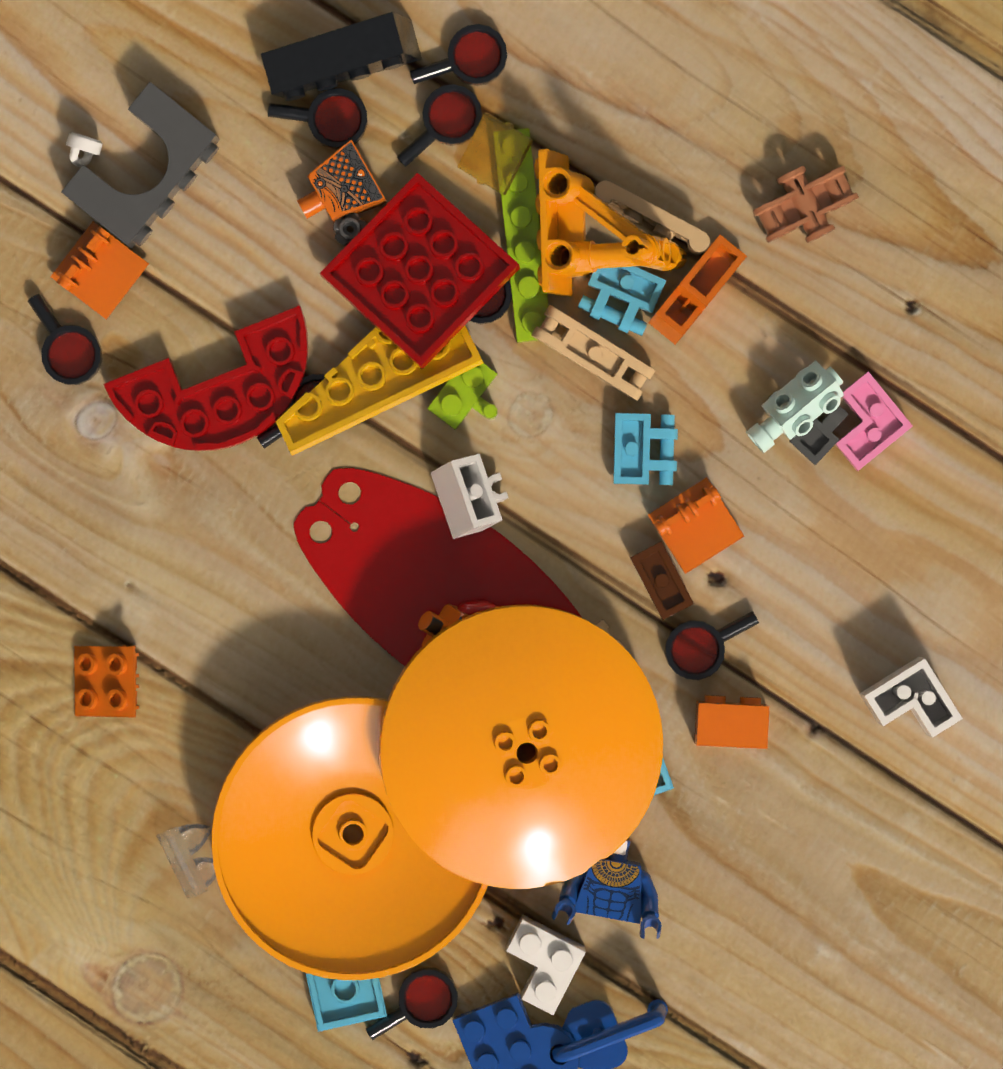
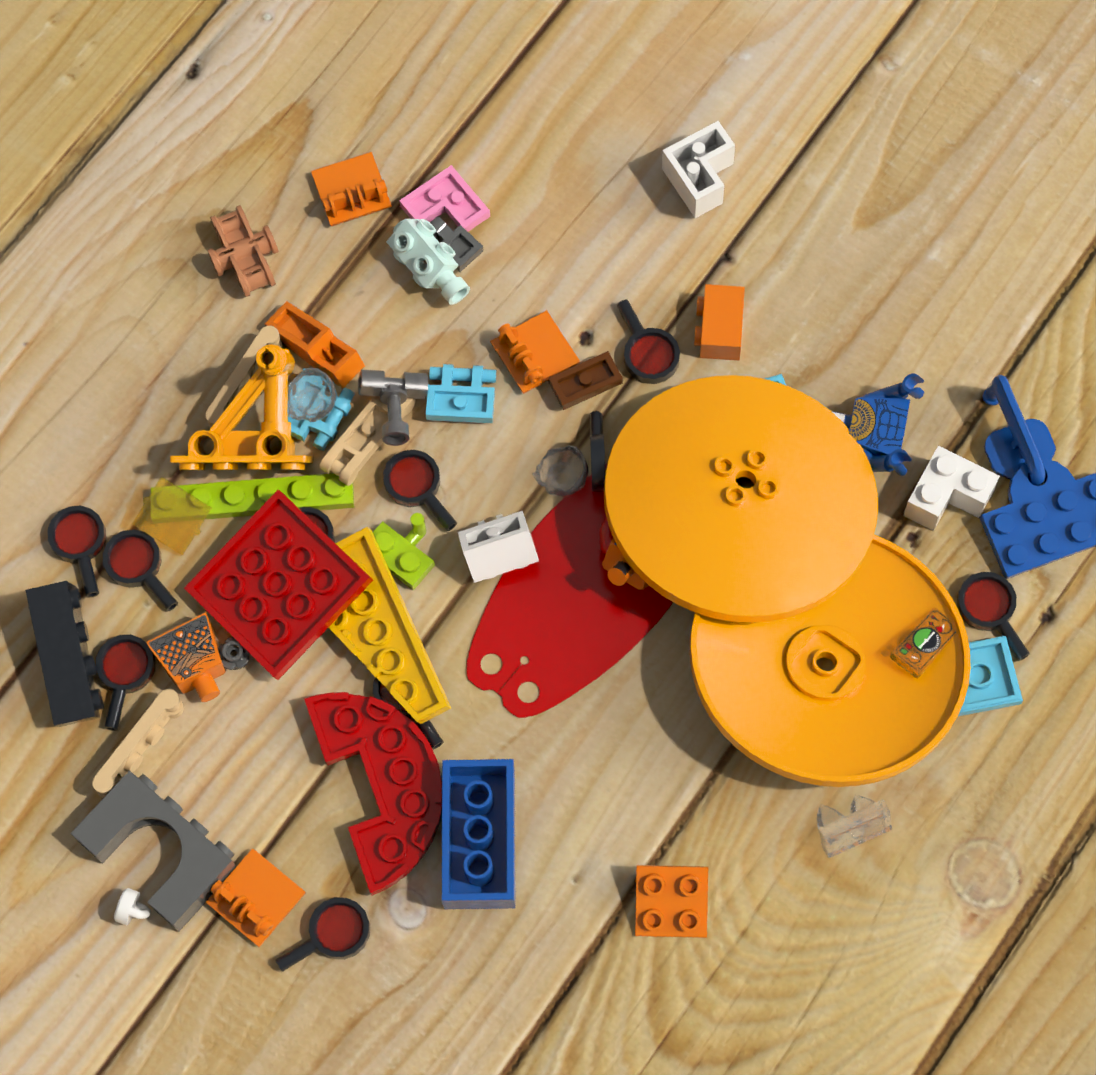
camera: 80 degrees left, 20 degrees down
none -> tan plate [92,689,184,799]
none -> clear hair [288,367,337,422]
none -> orange hinge [311,152,392,226]
none -> flat silver bar [358,369,428,446]
none -> piece [383,450,457,531]
none -> blue brick [442,759,516,910]
none -> clear hair [532,445,589,497]
none -> black piece [589,411,605,492]
none -> clear yellow tile [890,607,957,679]

